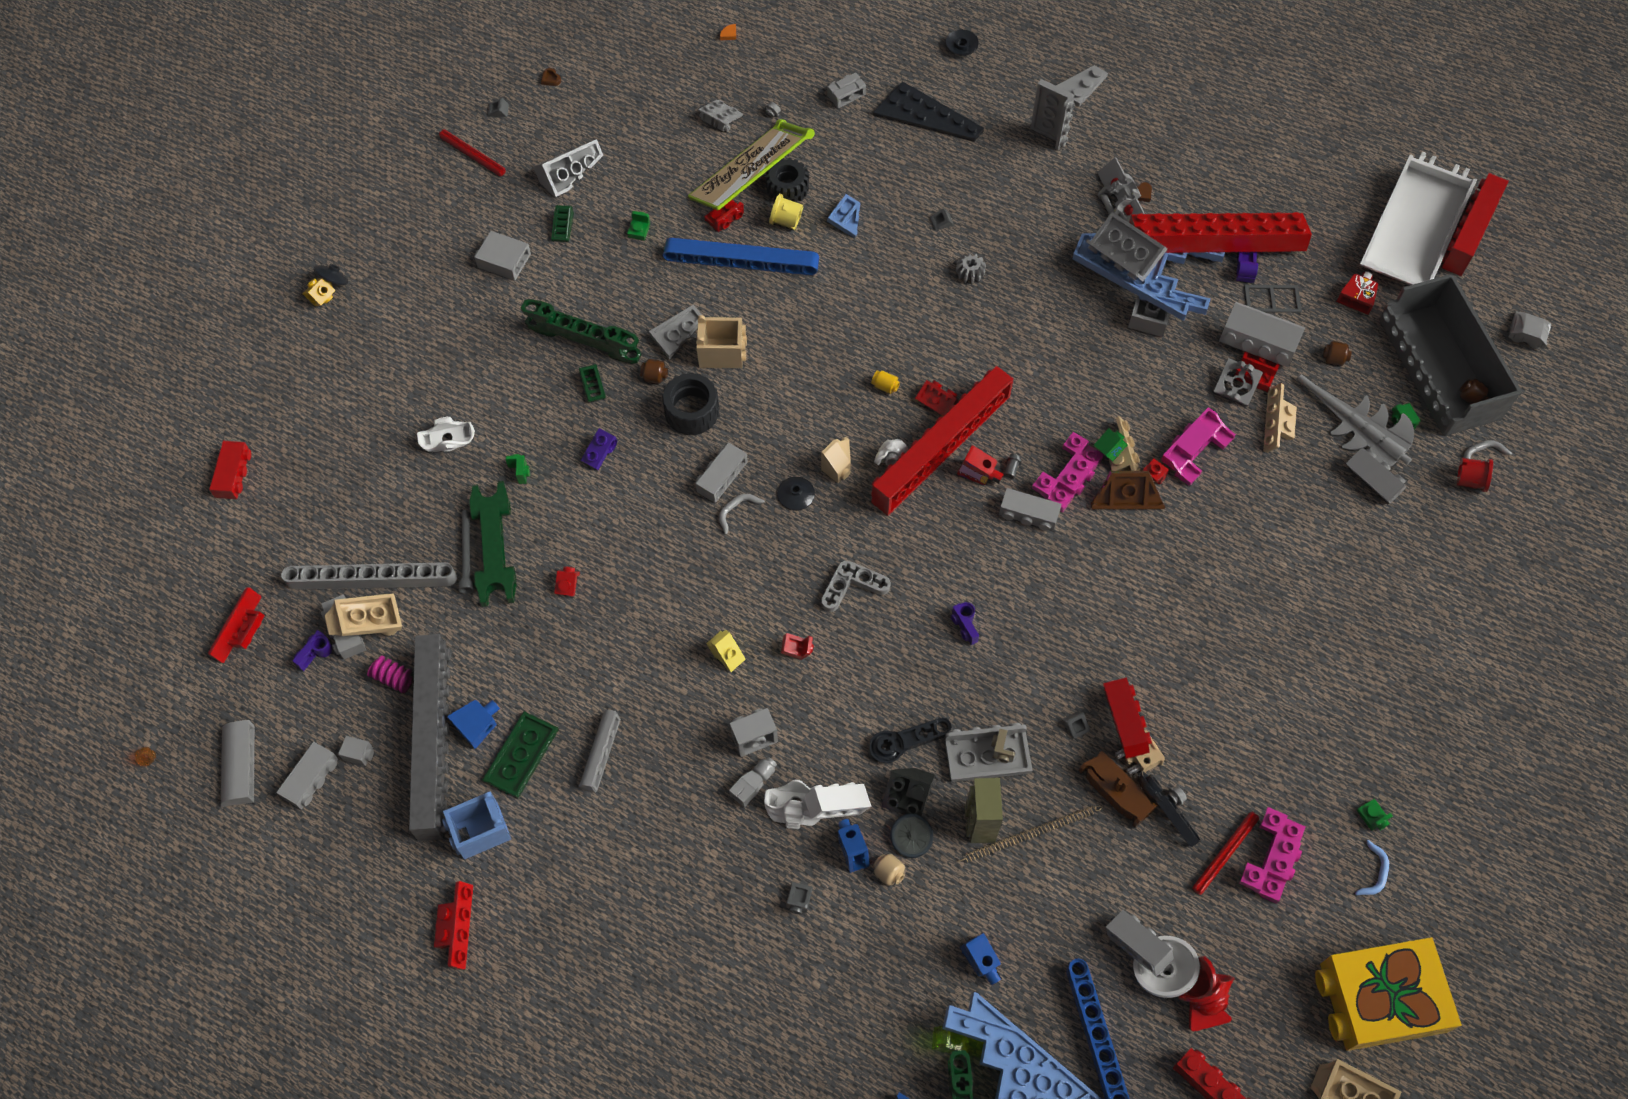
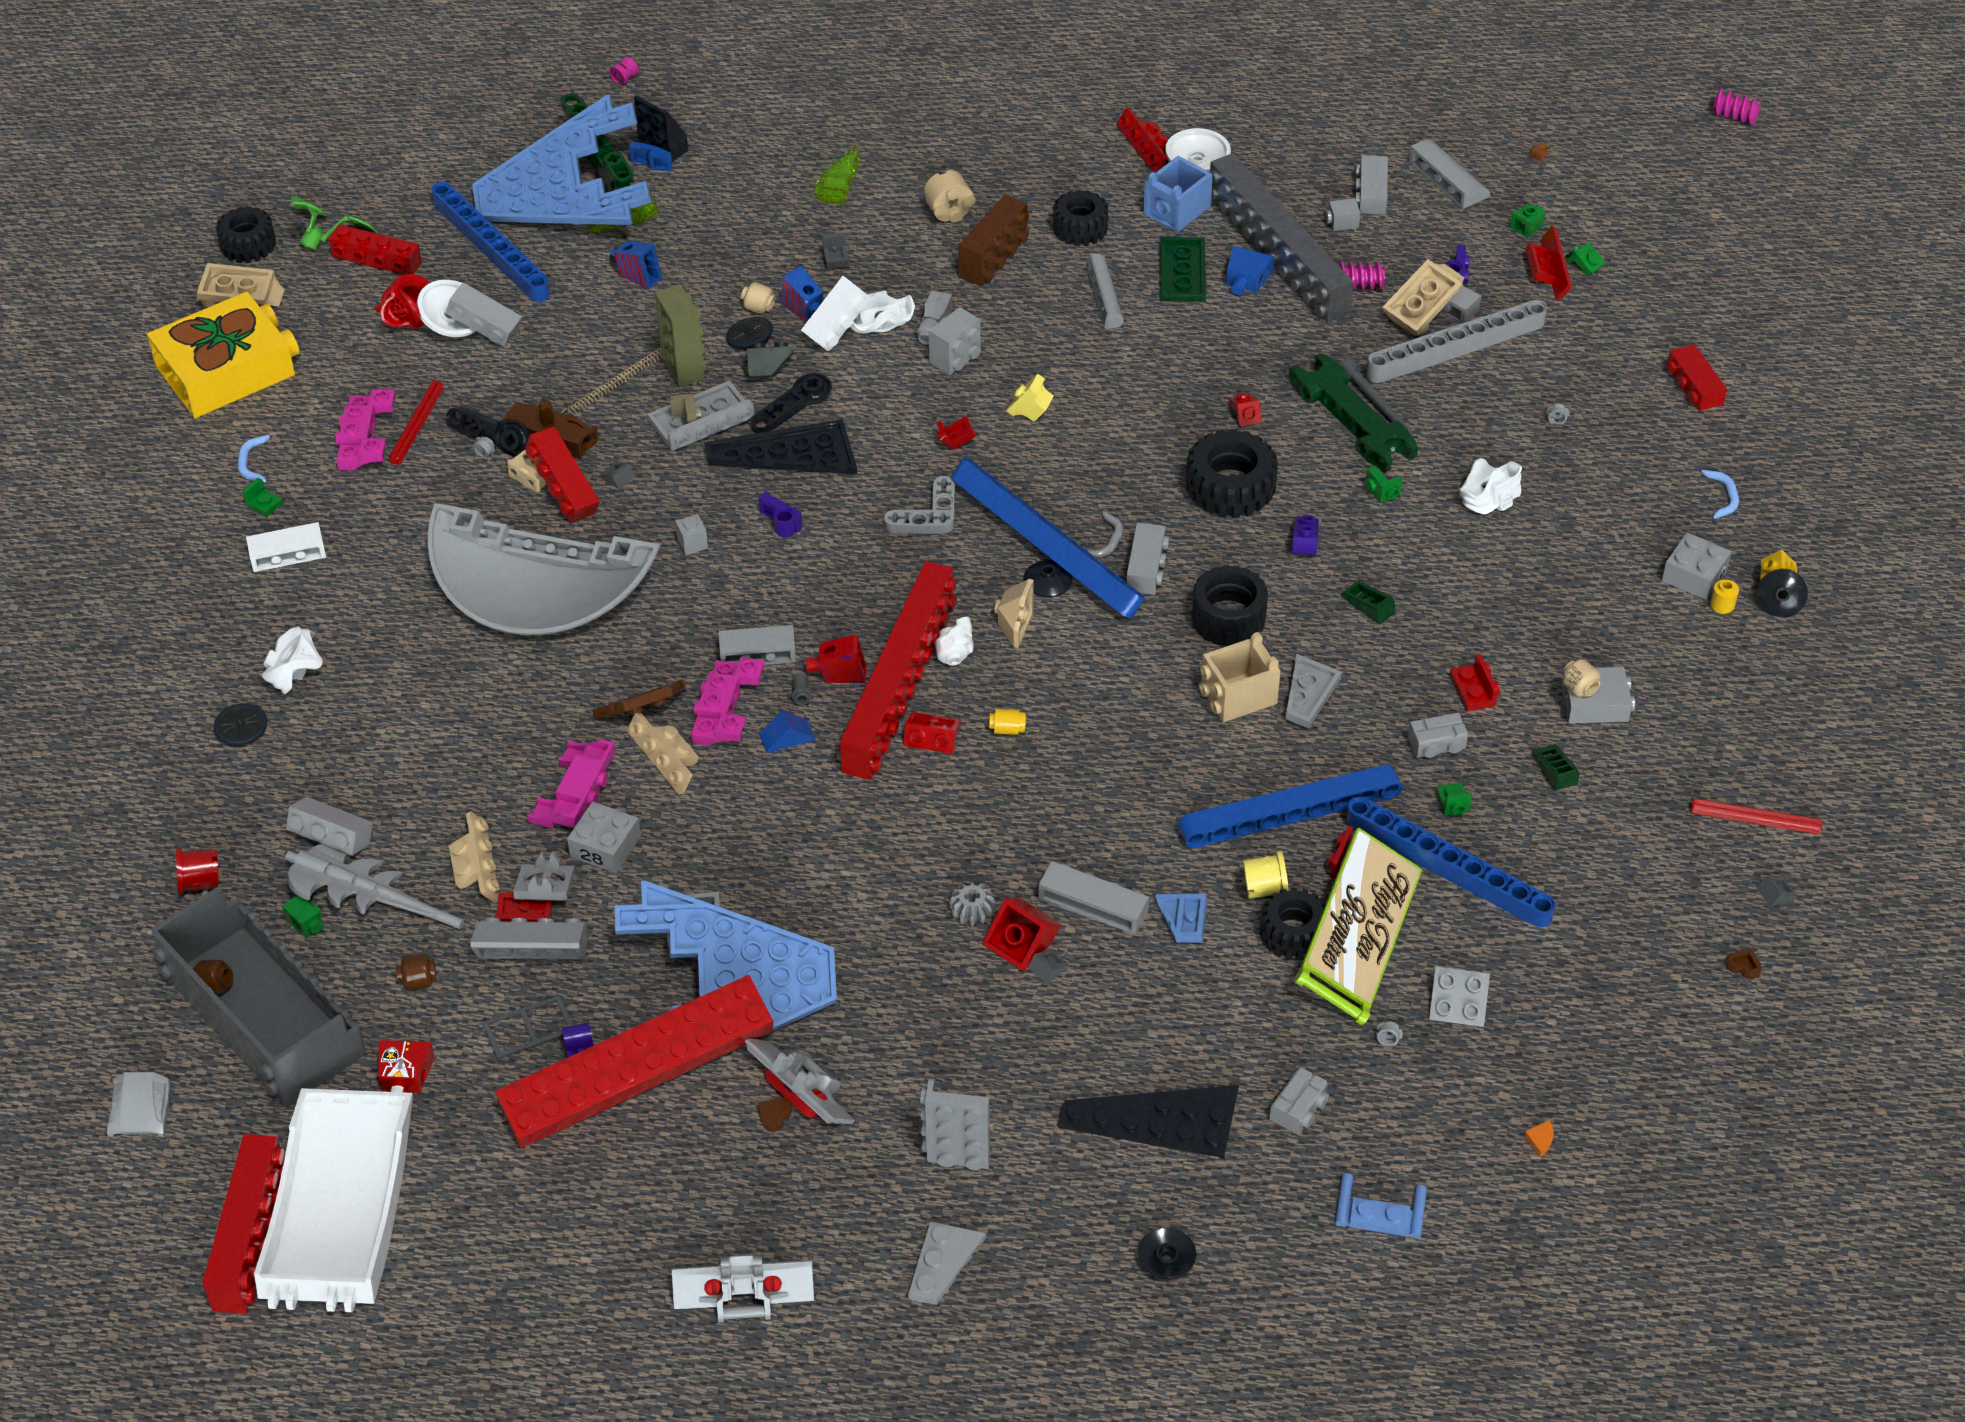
camera: 155 degrees right, 15 degrees down
dark green piece [520,299,642,364] -> none
light grey wedge [533,139,603,197] -> none
reddish brown head [640,359,668,384] -> none
light grey bracket [1085,212,1167,282] -> none
green brick [1094,428,1128,462] -> none
red bracket [1143,459,1169,485] -> none
none -> pearl dark grey wheel [213,703,268,746]
none -> white brick [246,522,326,572]
none -> white piece [262,626,323,694]
none -> light grey brick [428,503,660,635]
none -> light grey brick [567,801,641,873]
none -> piece [672,1255,814,1323]
none -> light grey brick [675,514,708,555]
none -> black wing [704,419,857,474]
none -> blue slope [759,710,815,753]
none -> clear neon green slope [815,148,860,205]
none -> tan brick [924,170,976,223]
none -> blue beam [951,457,1145,619]
none -> reddish brown piece [958,195,1029,287]
none -> red slope [982,897,1061,971]
none -> light grey brick [1038,861,1149,935]
none -> black tyre [1053,190,1108,246]
none -> white dish [1165,128,1231,172]
none -> black tyre [1186,429,1278,518]
none -> medium blue plate [1335,1173,1427,1239]
none -> blue beam [1346,797,1555,927]
none -> light grey brick [1408,713,1468,758]
none -> red bracket [1449,654,1500,712]
none -> green brick [1510,203,1546,238]
none -> light grey plate [1546,403,1570,424]
none -> tan head [1563,659,1601,697]
none -> green bracket [1565,242,1606,276]
none -> light grey brick [1662,532,1732,600]
none -> light blue animal [1701,470,1739,519]
none -> yellow brick [1710,580,1739,614]

